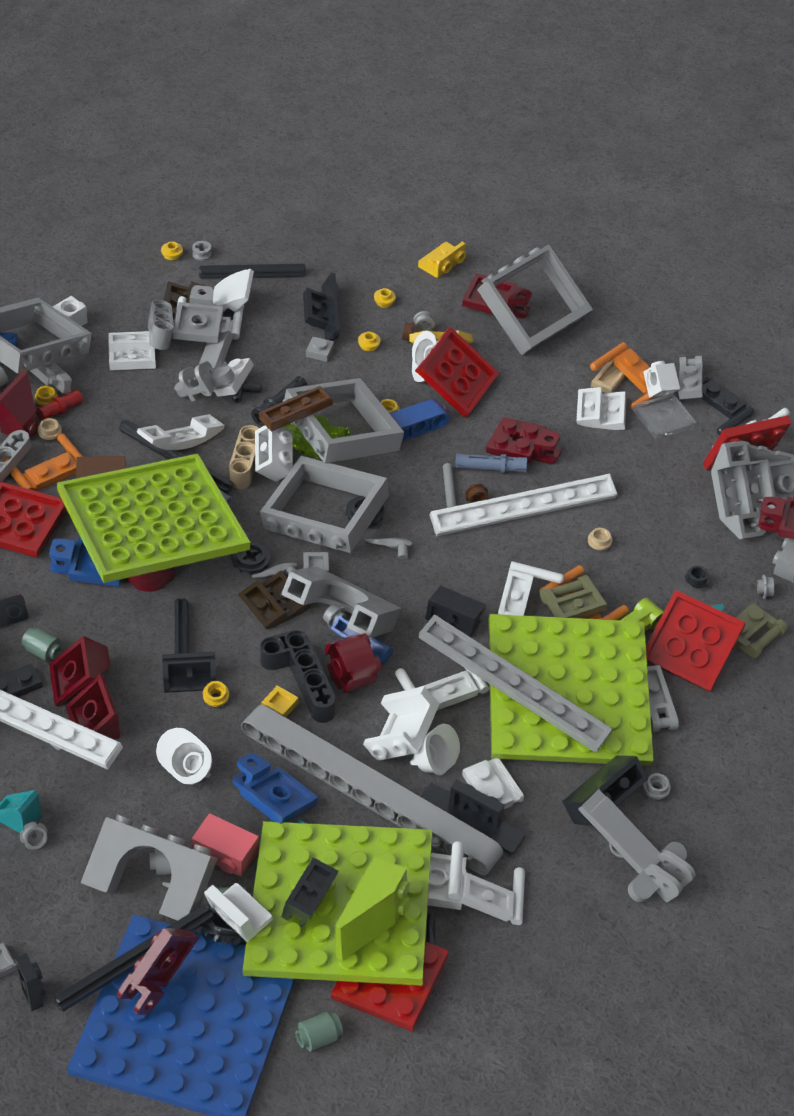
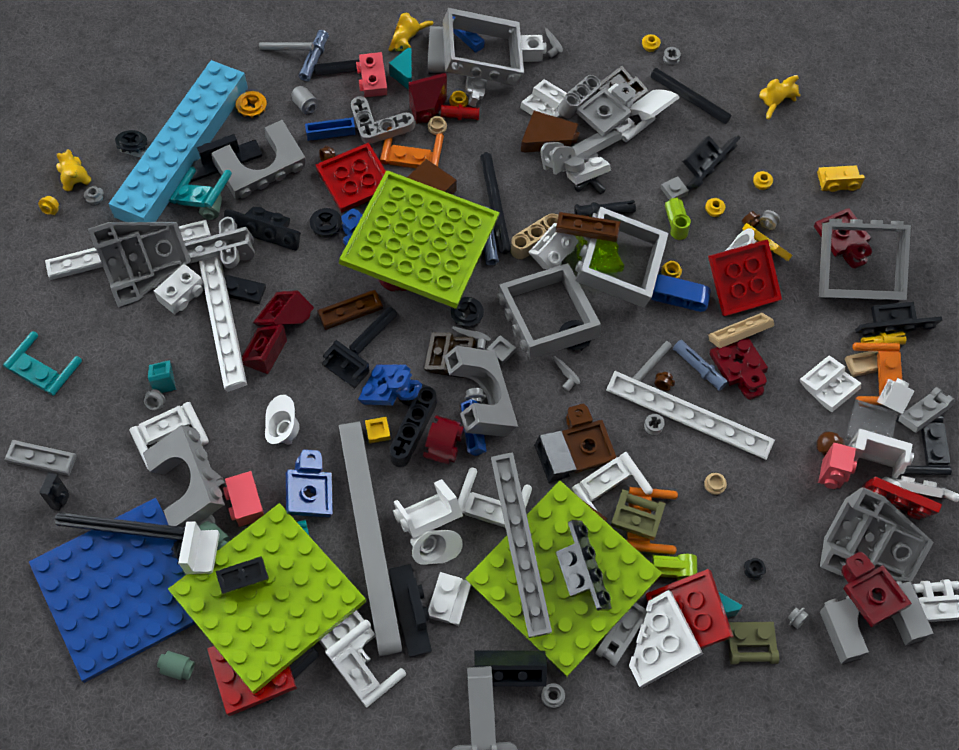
camera: 45 degrees right, 15 degrees up
sand green brick [22,627,62,662] -> none
plate [117,928,199,1015] -> none
white slope [137,414,224,450] -> none
yellow plate [203,681,229,707] -> none
lime slope [335,856,410,961] -> none
none -> white plate [129,402,209,470]
none -> black gear [310,208,342,237]
none -> reddish brown tile [317,290,383,330]
none -> blue plate [358,365,422,405]
none -> reddish brown slope [521,110,580,153]
none -> light grey bar [545,28,563,58]
none -> bracket [556,520,612,611]
none -> reddish brown plate [562,404,616,473]
none -> white plate [629,590,703,688]
none -> light grey bush [644,414,665,435]
none -> lime piece [665,198,691,240]
none -> tan tile [708,313,774,348]
none -> yellow animal [759,75,801,120]
none -> reddish brown piece [816,432,845,456]
none -> coral brick [818,443,857,489]
none -> white panel [848,429,914,479]
none -> black bracket [855,302,943,336]
none -> yellow pin [861,331,906,345]

